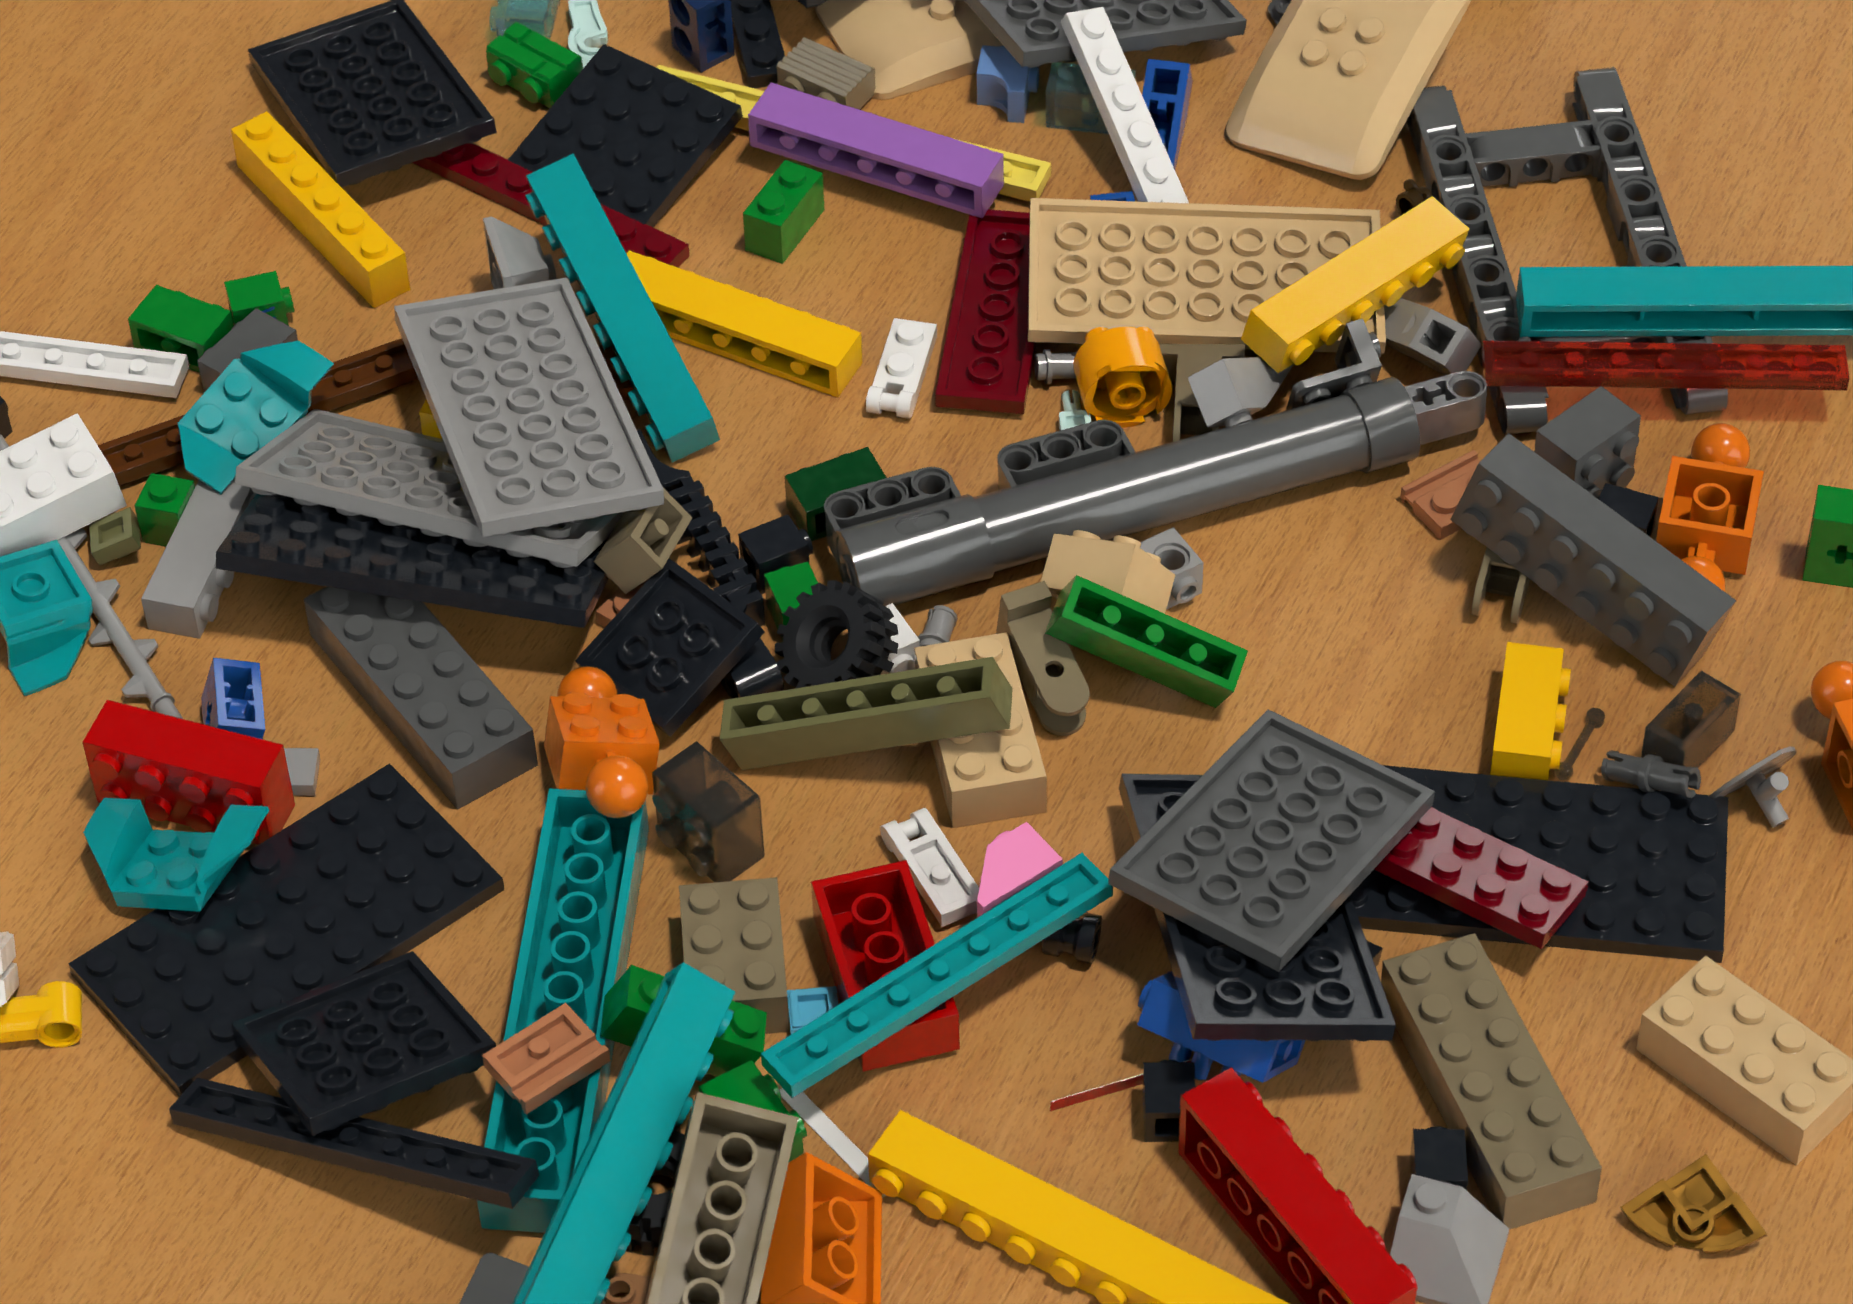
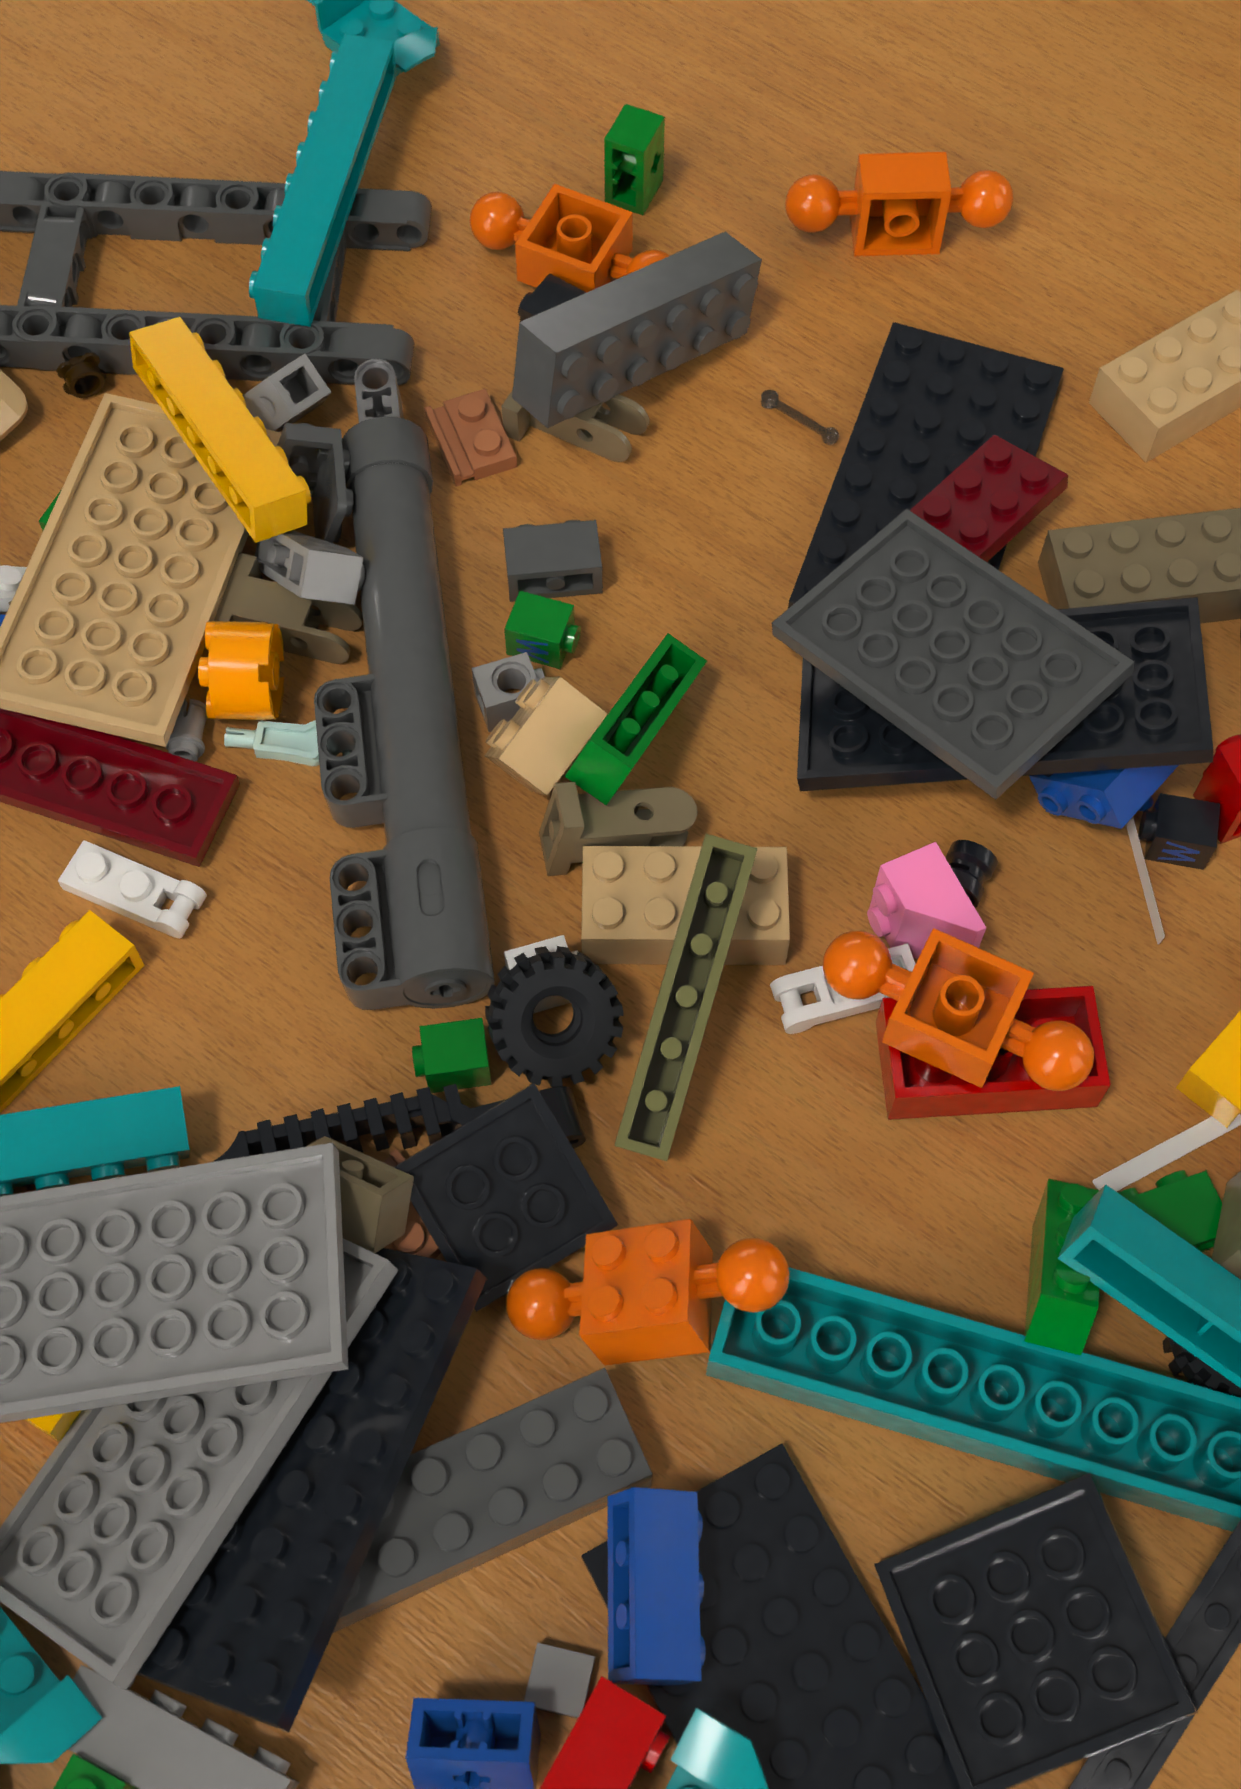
camera: 80 degrees left, 15 degrees up
nougat plate [482,1003,610,1114] -> none
clear smoke brick [652,741,765,882] -> none
dark tan brick [679,877,790,1034] -> none
black brick [738,514,813,594] -> none
teal plate [761,853,1113,1098] -> none
dark green brick [784,447,887,542] -> none
medium azure tile [787,986,838,1034] -> none
light grey pin [917,605,958,646] -> none
clear red plate [1482,341,1850,391] -> none
yellow brick [1490,642,1571,780] -> none
dark grey brick [1534,386,1641,499] -> none
dark grey pin [1601,750,1701,798] -> none
clear smoke brick [1641,670,1741,768] -> none
light grey shield [1708,747,1797,828] -> none
none -> dark grey brick [503,520,603,602]
none -> green brick [504,591,581,669]
none -> blue brick [608,1487,706,1686]
none -> orange brick [823,928,1094,1091]

